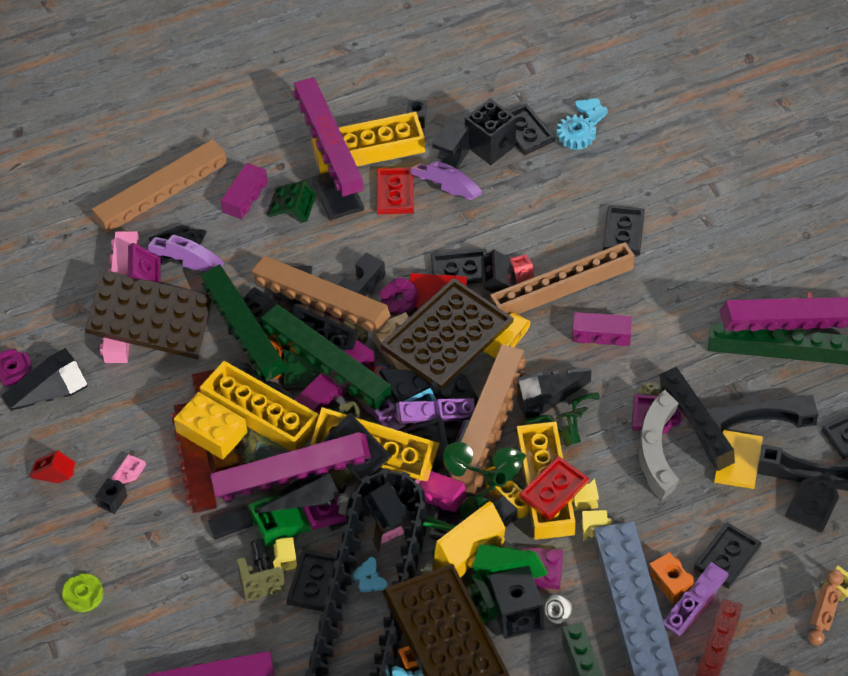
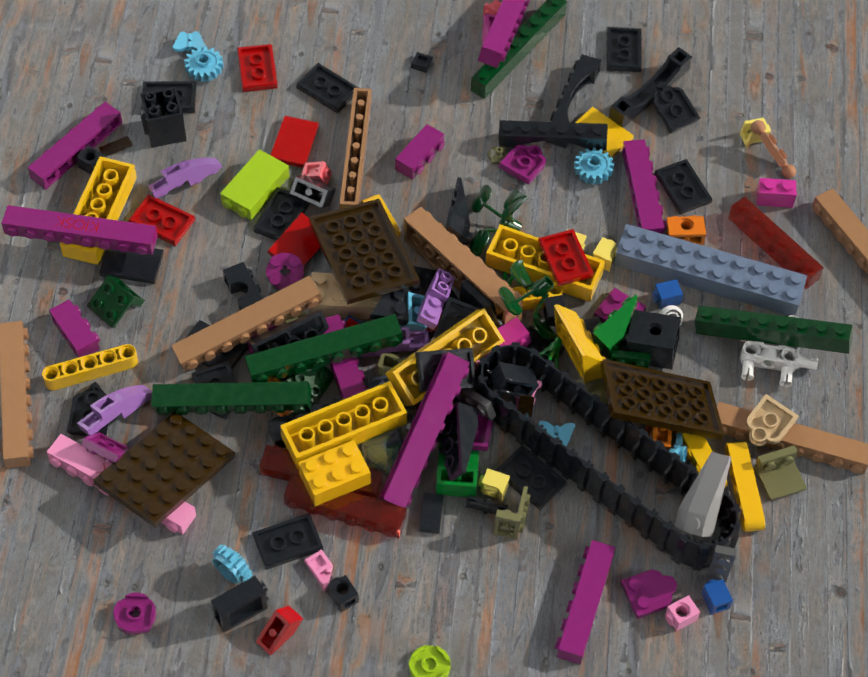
camera: 65 degrees left, 5 degrees up
black wedge [1,348,88,411] -> none
black piece [432,119,470,169] -> none
light grey brick [638,390,679,501] -> none
medium lavender slope [663,562,728,636] -> none
none -> magenta brick [28,102,123,190]
none -> yellow beam [42,344,138,391]
none -> black window [211,576,269,633]
none -> medium azure gear [212,544,253,584]
none -> lime brick [220,149,289,221]
none -> red tile [237,44,278,92]
none -> black tile [252,513,324,570]
none -> red tile [270,116,319,168]
none -> black tile [411,52,433,73]
none -> medium azure gear [574,147,614,185]
none -> magenta brick [622,139,666,234]
none -> blue brick [652,279,683,310]
none -> dark pink brick [756,178,797,208]

